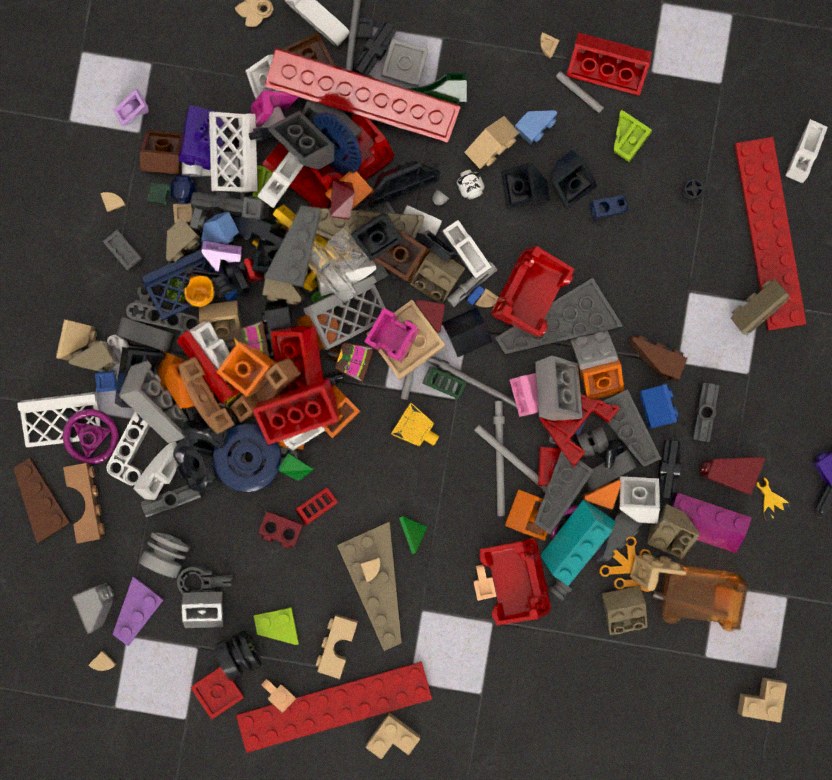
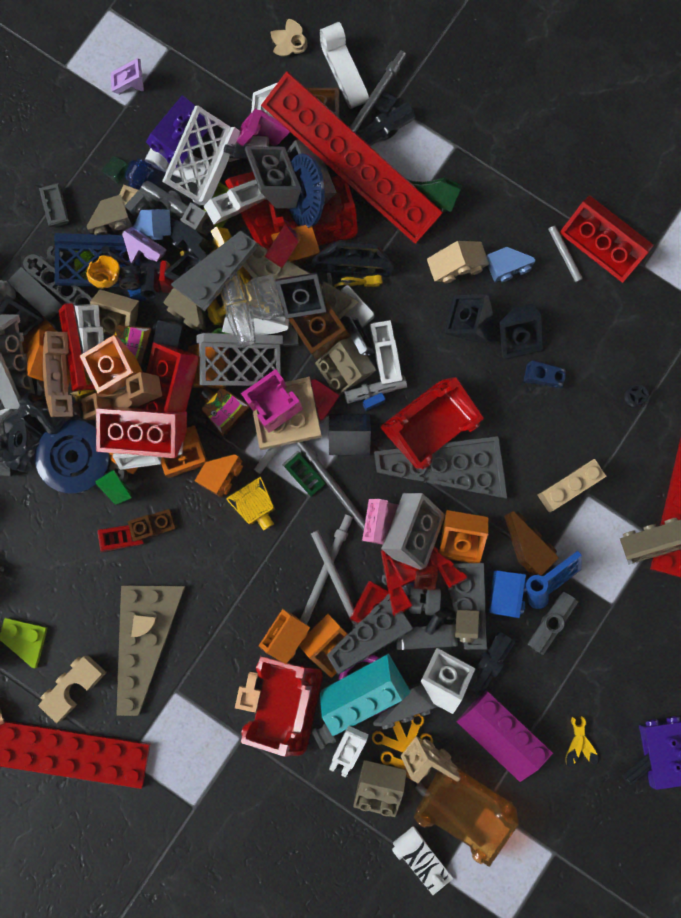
camera: 25 degrees right, 5 degrees down
tan tile [101,192,126,212] -> none
reddish brown slope [140,130,183,174] -> none
dark red brick [259,511,304,548] -> none
tan brick [366,712,420,759] -> none
light grey plate [381,38,429,87] -> none
green slope [399,516,427,554] -> none
light grey hinge [432,189,449,205] -> none
white head [457,170,485,199] -> none
tan tile [475,289,498,308] -> none
tan tile [540,32,559,59] -> none
light grey plate [570,330,618,370] -> none
orange slope [581,479,621,509] -> none
lime wing [614,110,652,162] -> none
dark tan slope [647,504,700,559] -> none
dark red slope [700,457,765,495] -> none
none -> reddish brown slope [127,509,177,542]
none -> orange slope [195,454,243,497]
none -> orange slope [259,609,310,665]
none -> white hinge [329,726,368,777]
none -> yellow piece [334,275,383,288]
none -> white door [392,826,453,895]
none -> clear red slope [414,565,438,590]
none -> dark tan slope [455,610,480,642]
none -> blue piece [526,551,582,609]
none -> tan arch [538,459,607,512]

